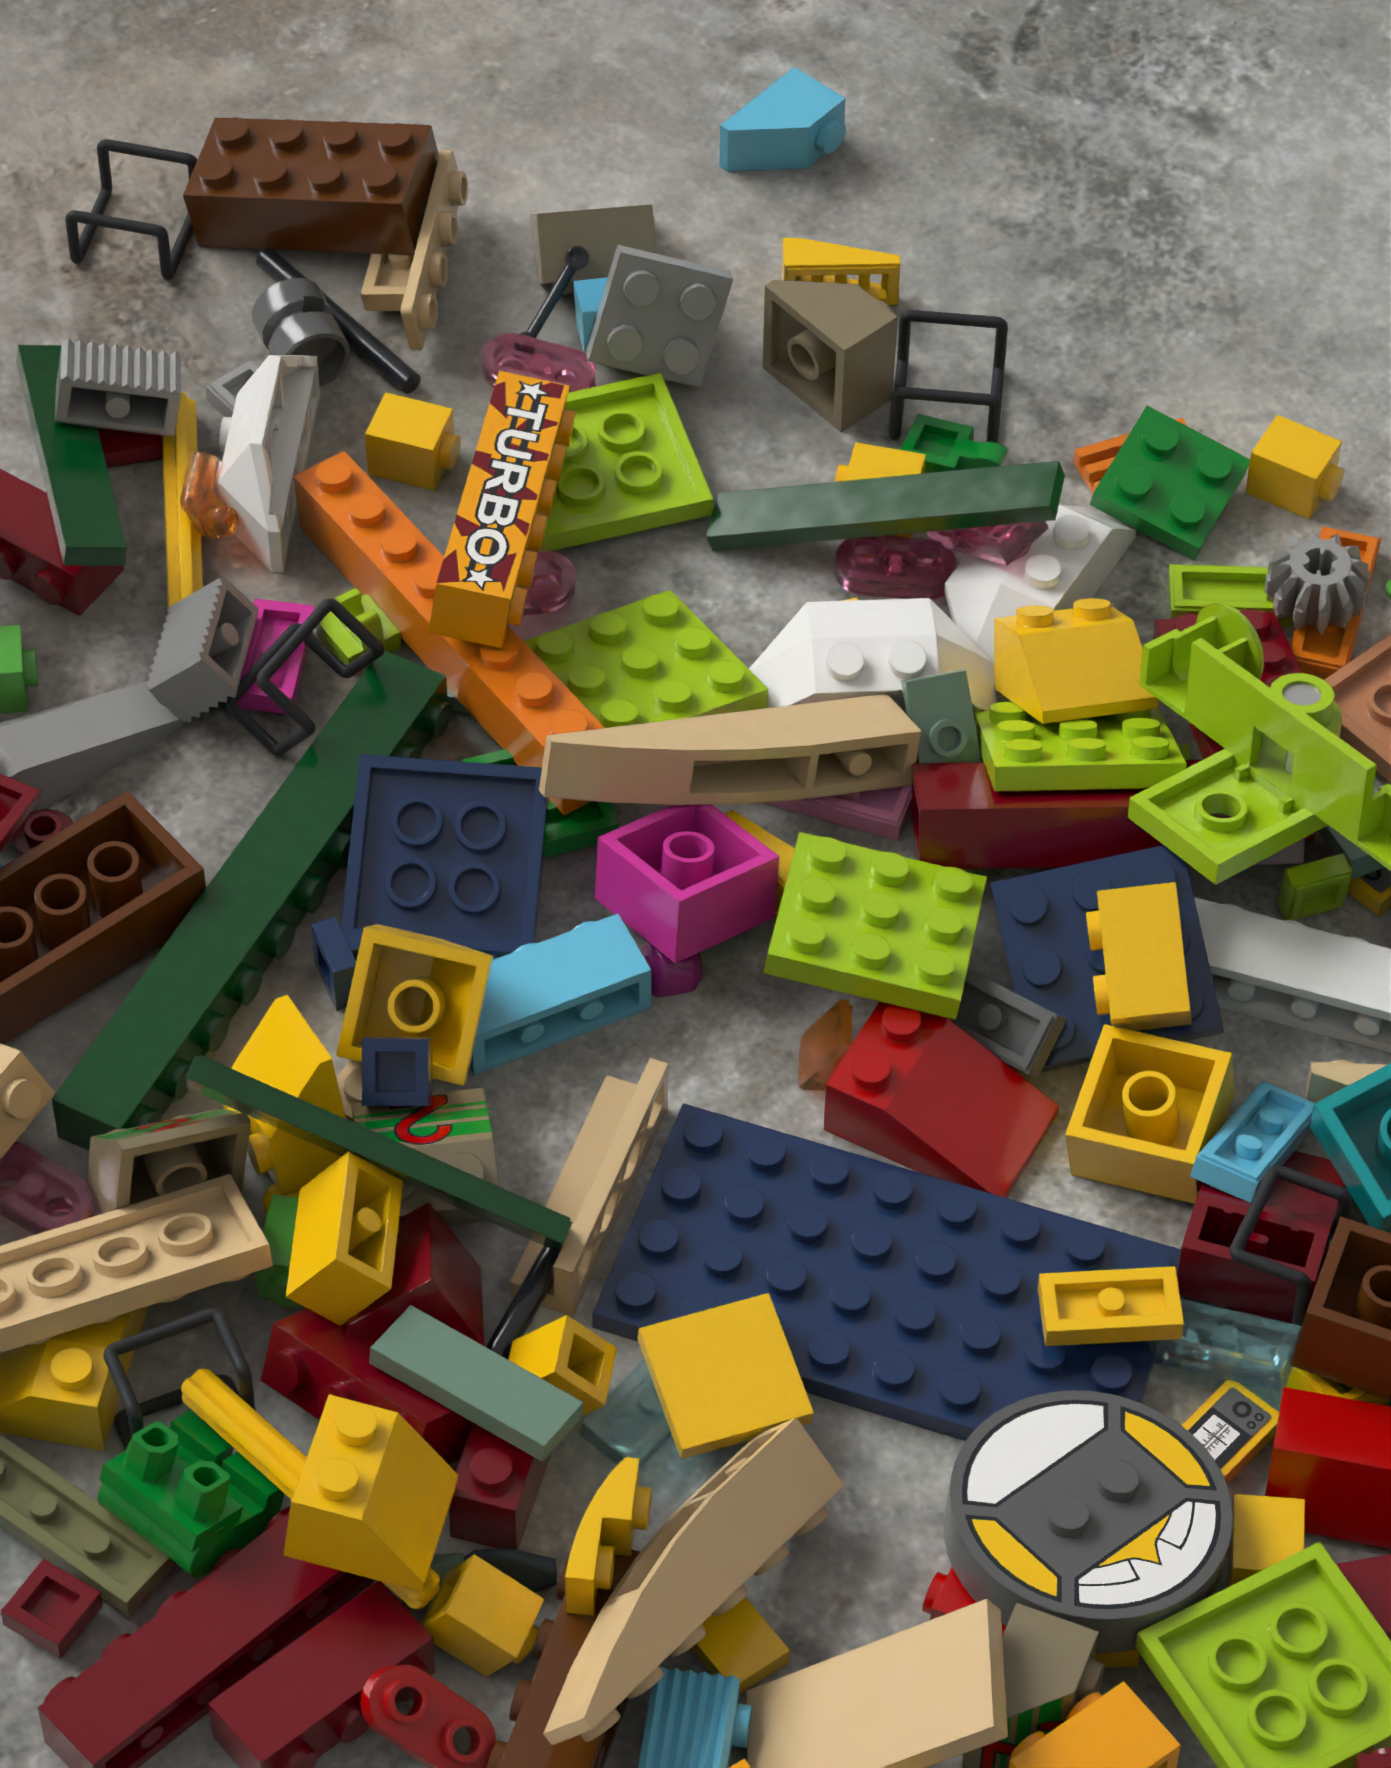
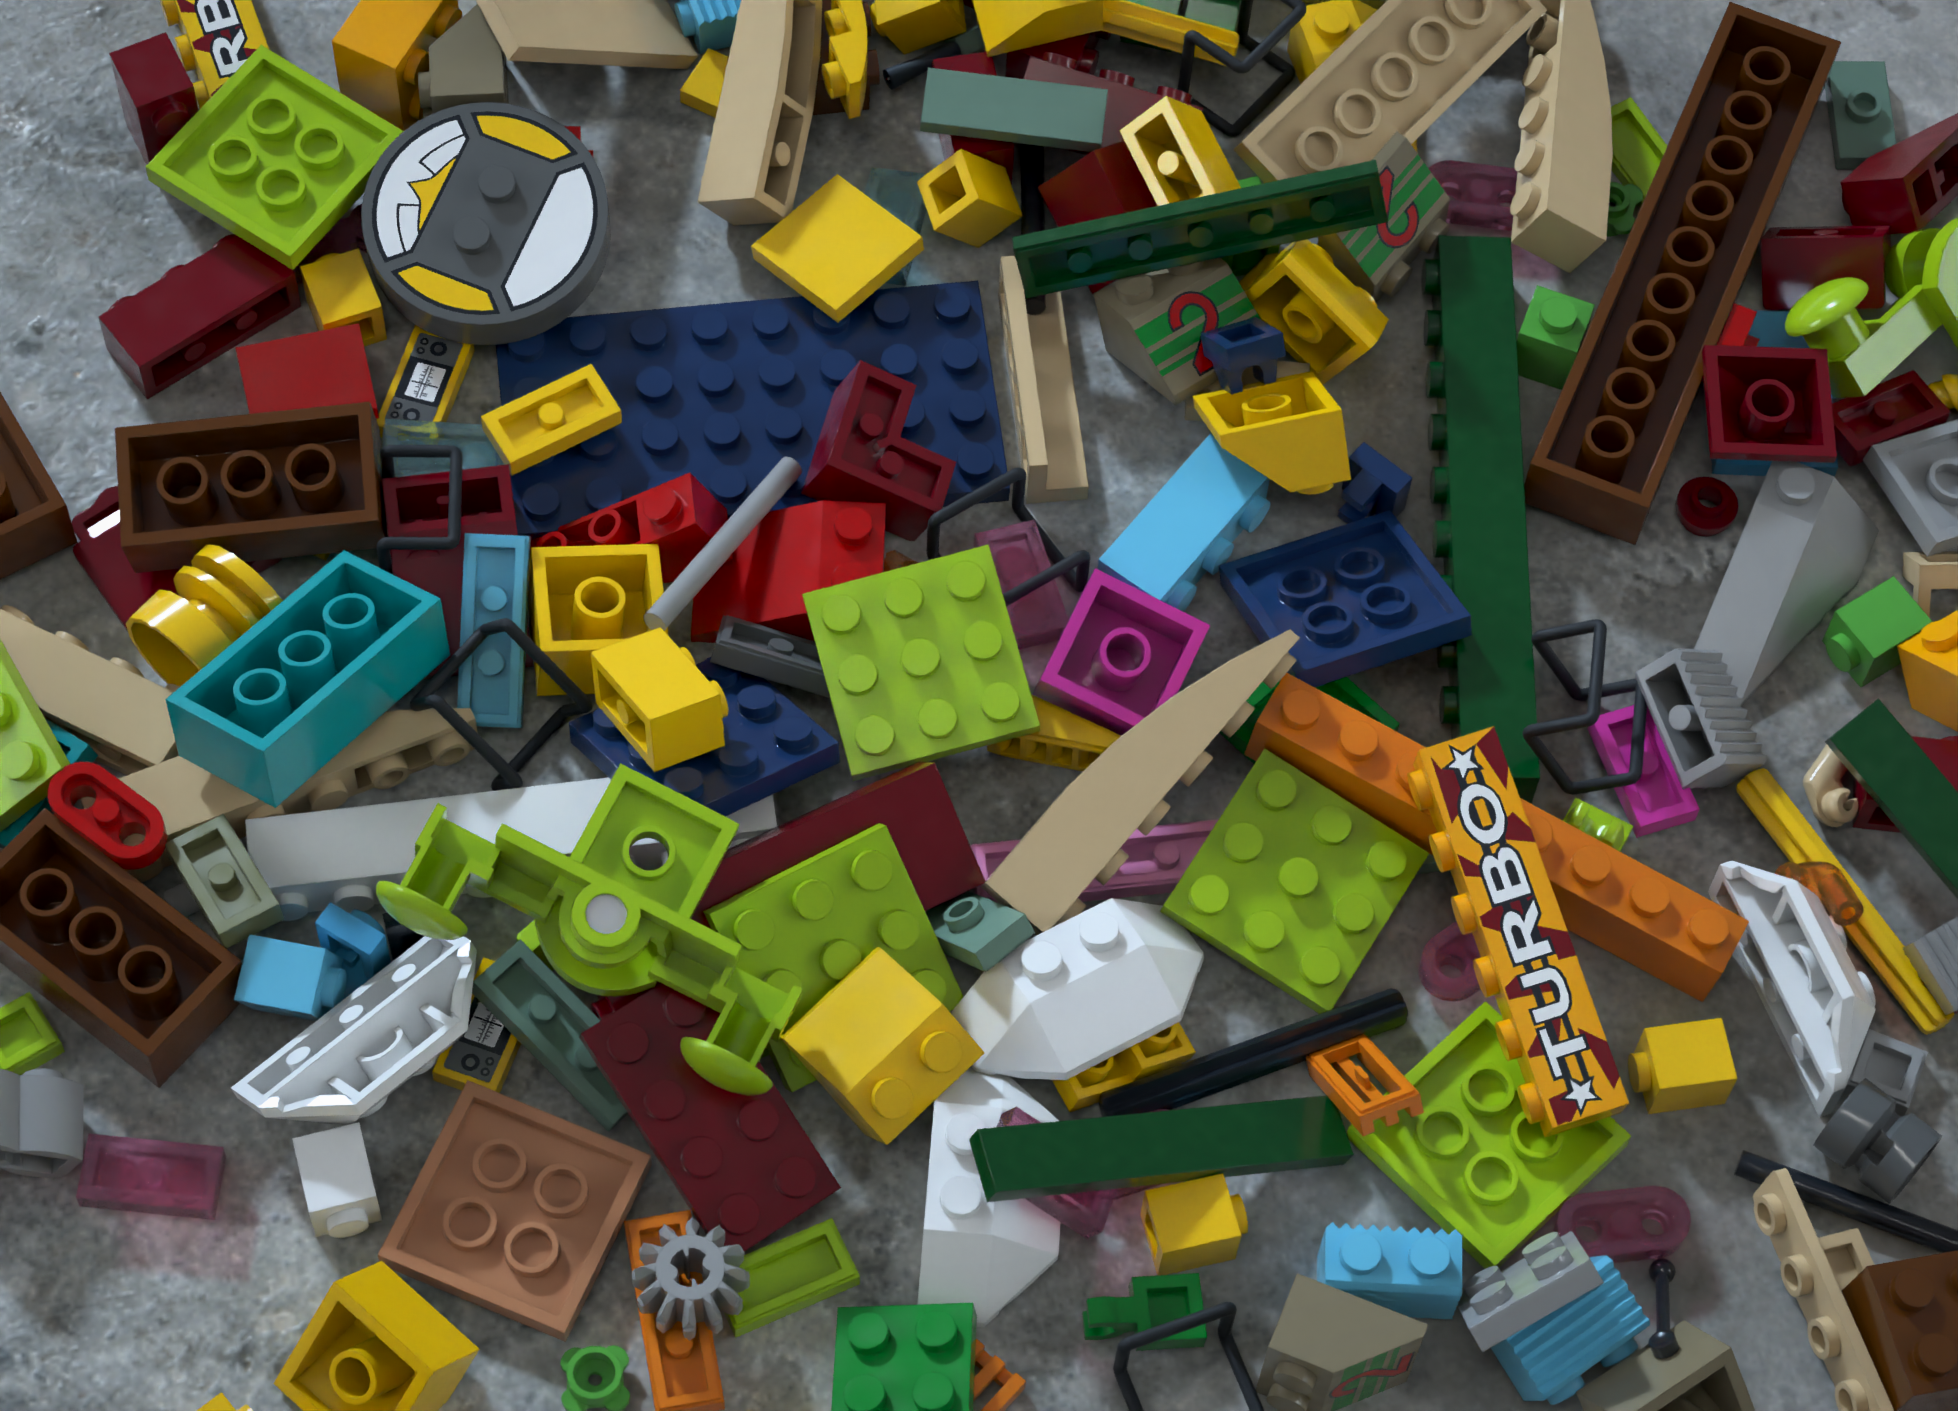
camera: 150 degrees right, 10 degrees up
none -> black piece [410,618,593,791]
none -> red slope [530,472,733,583]
none -> light grey bar [644,457,802,631]
none -> dark red panel [801,360,956,541]
none -> black piece [926,467,1090,607]
none -> clear pink plate [974,519,1069,650]
none -> black axle [1099,988,1408,1117]
none -> orange tile [1306,1034,1424,1136]
none -> medium azure brick [1317,1222,1462,1320]
none -> bright green brick [1516,285,1595,390]
none -> tan arm [1803,744,1859,827]

